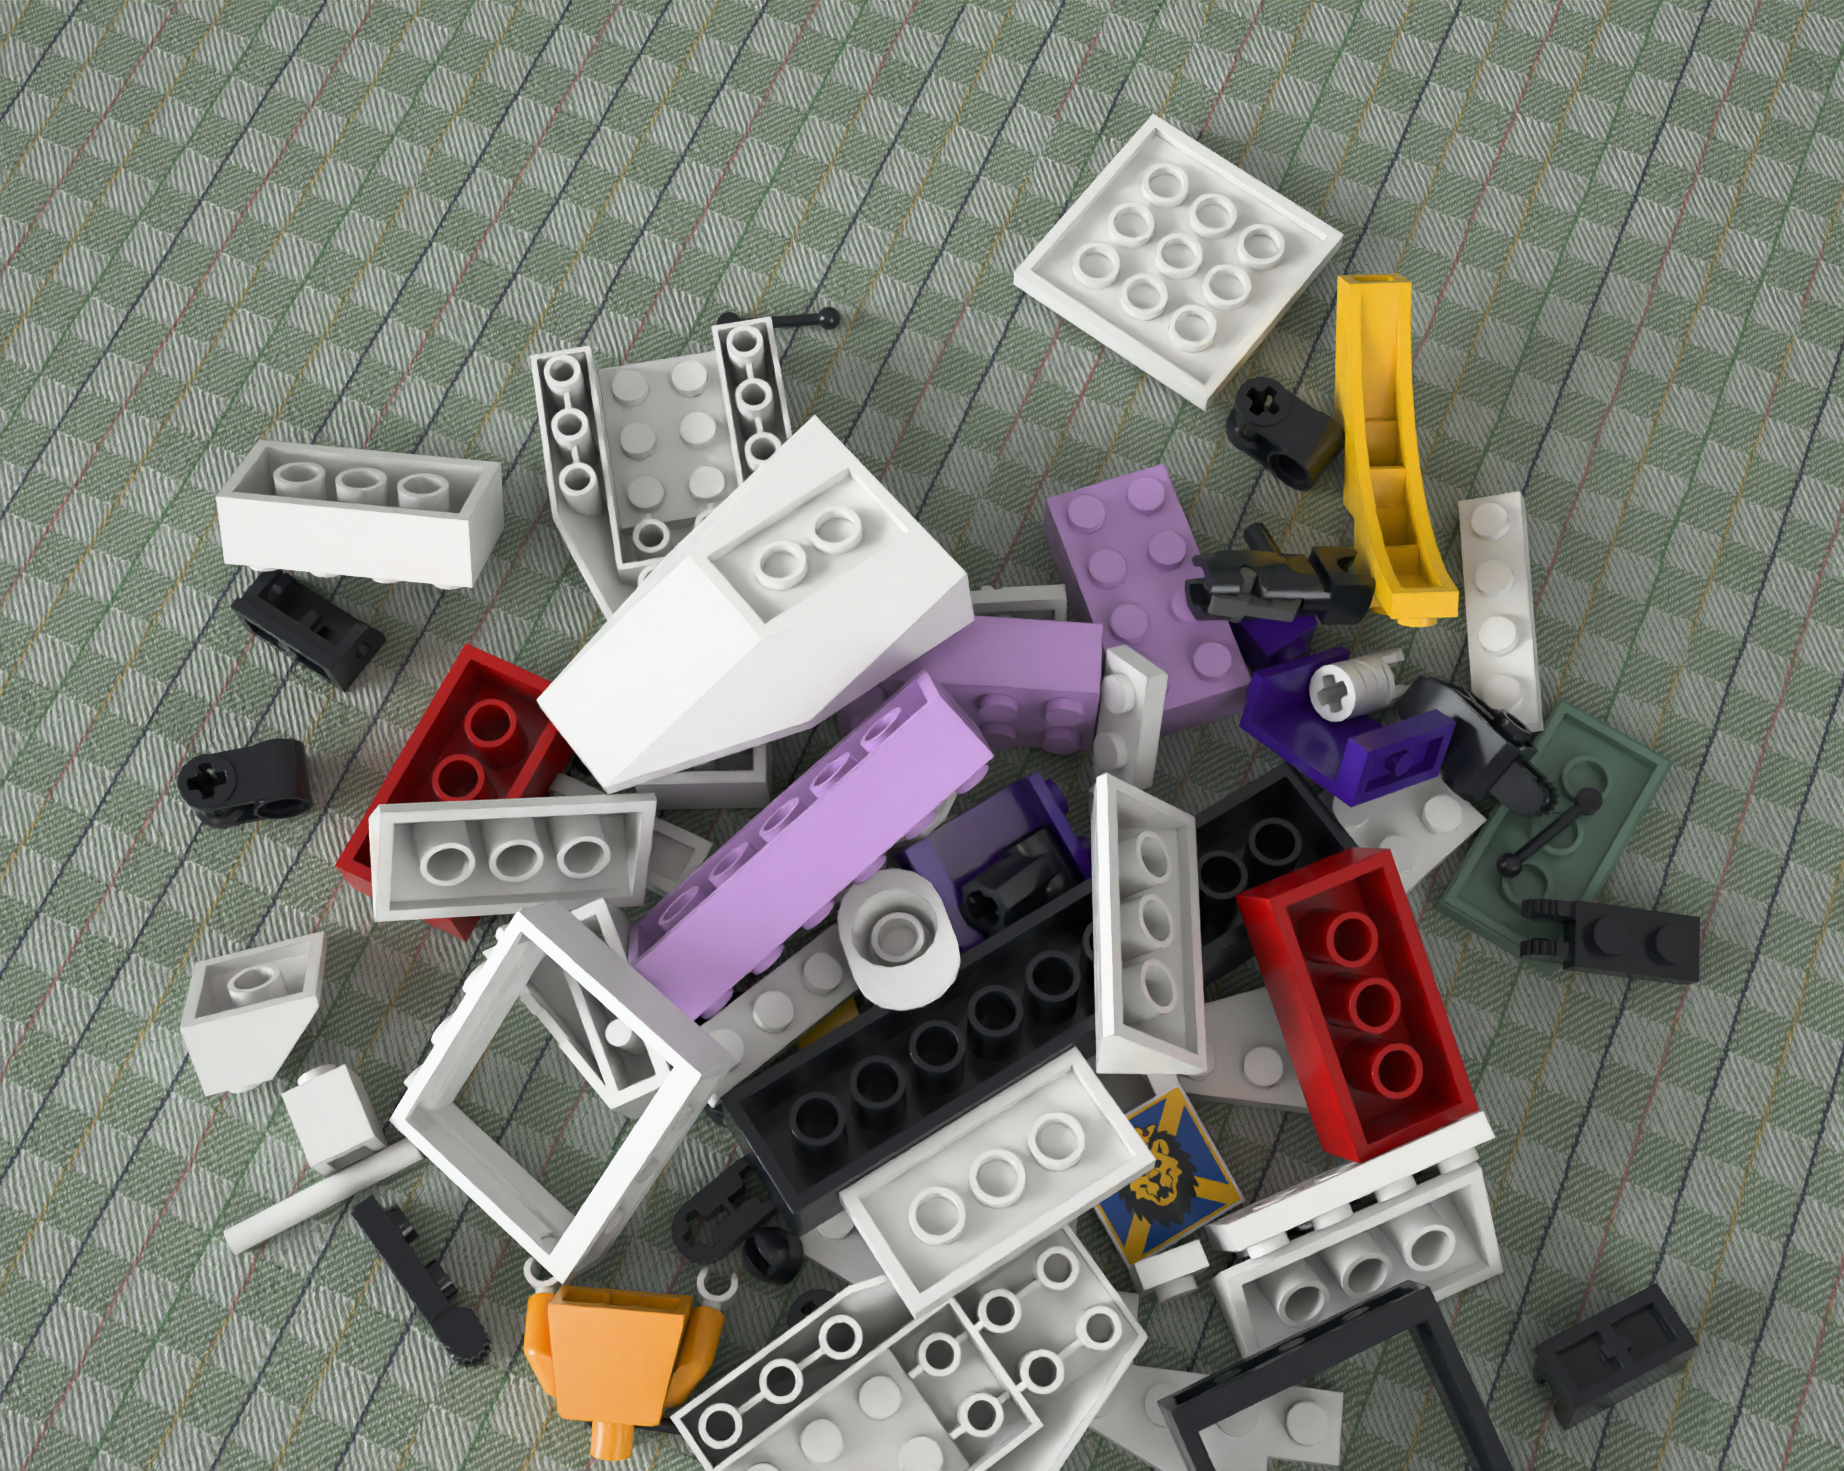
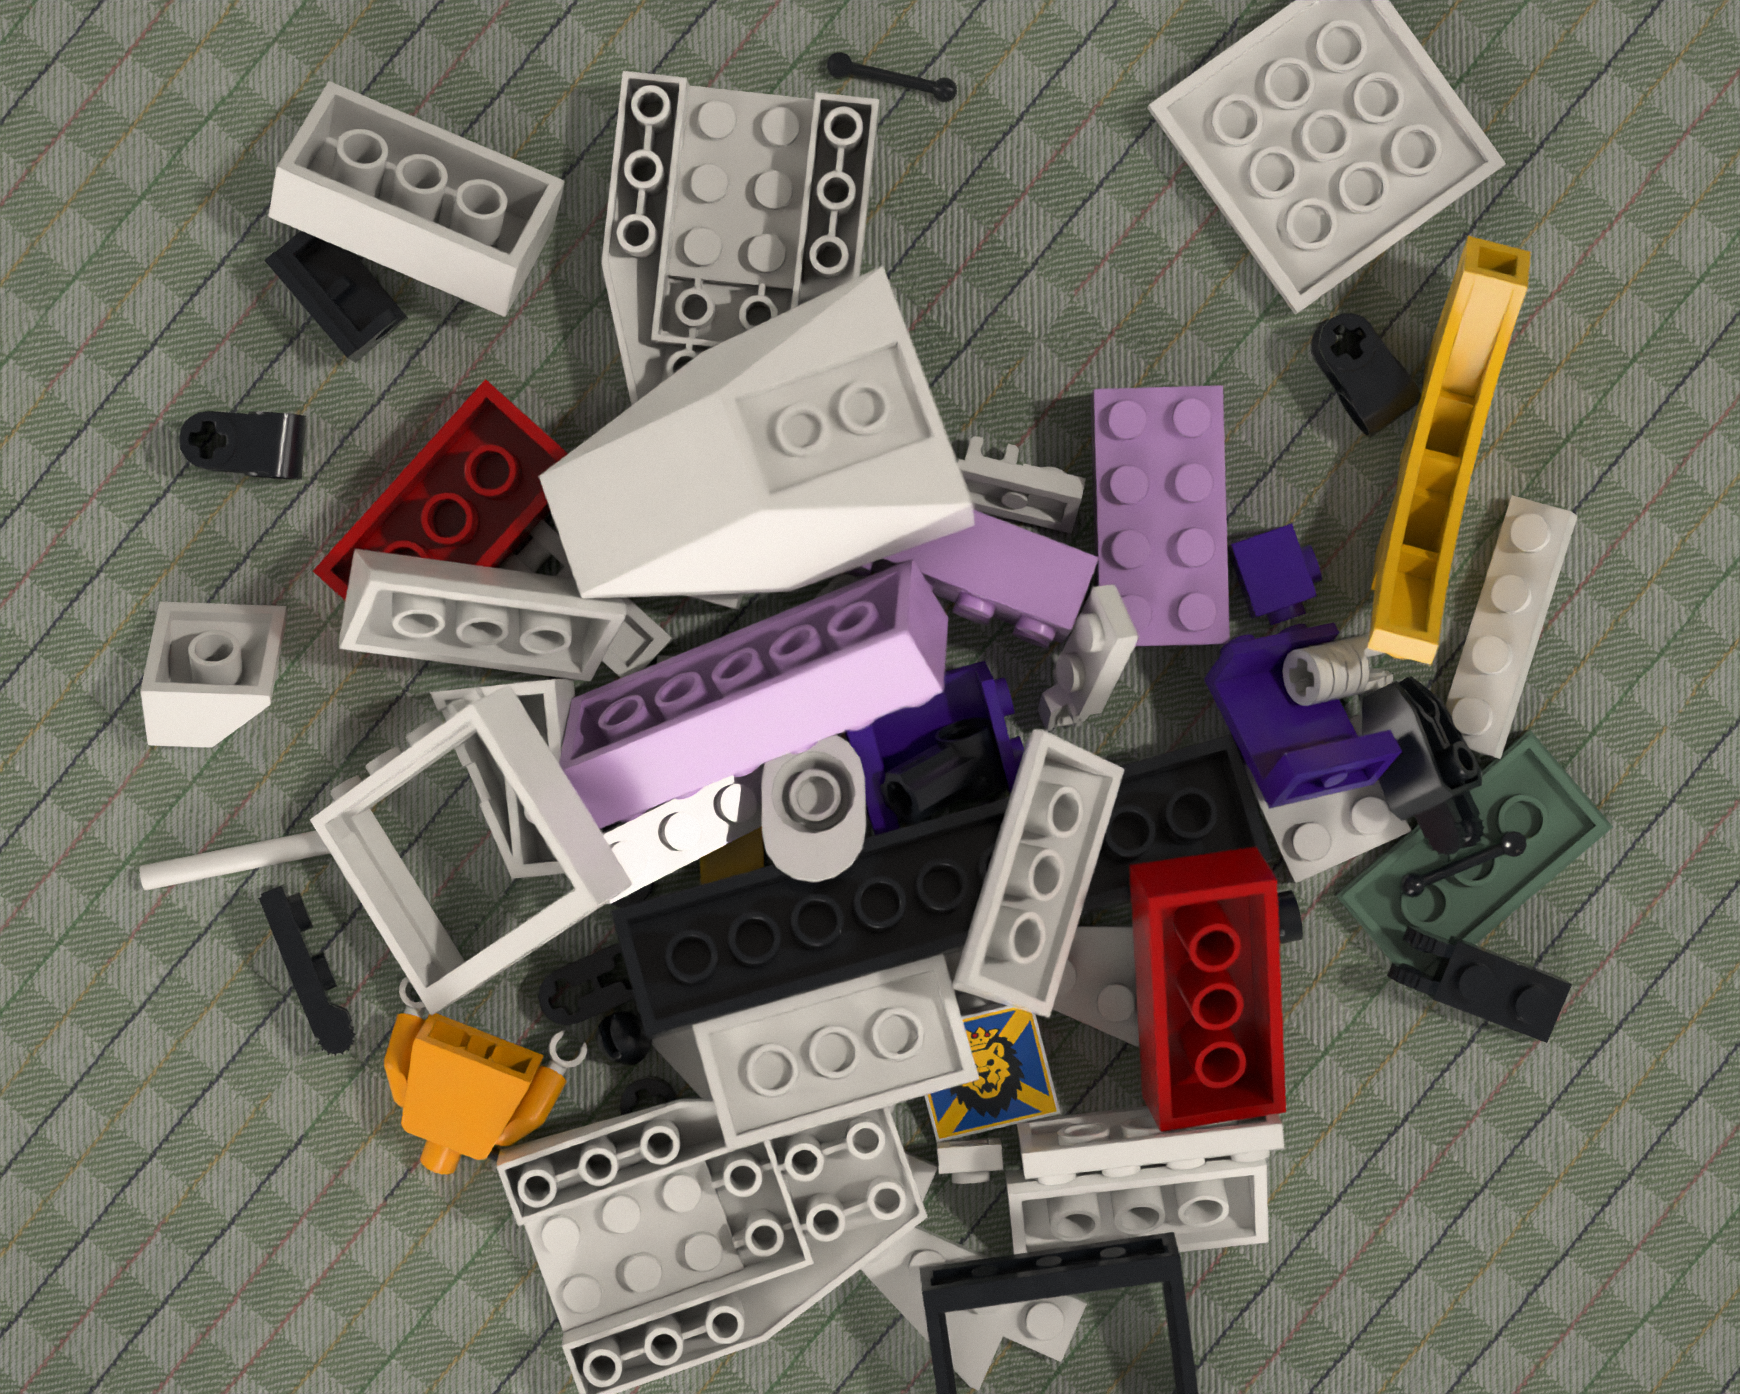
camera: 15 degrees right, 20 degrees up
white brick [281,1064,389,1178] -> none
black piece [1185,523,1375,625] -> none
black hinge [1533,1283,1698,1431] -> none

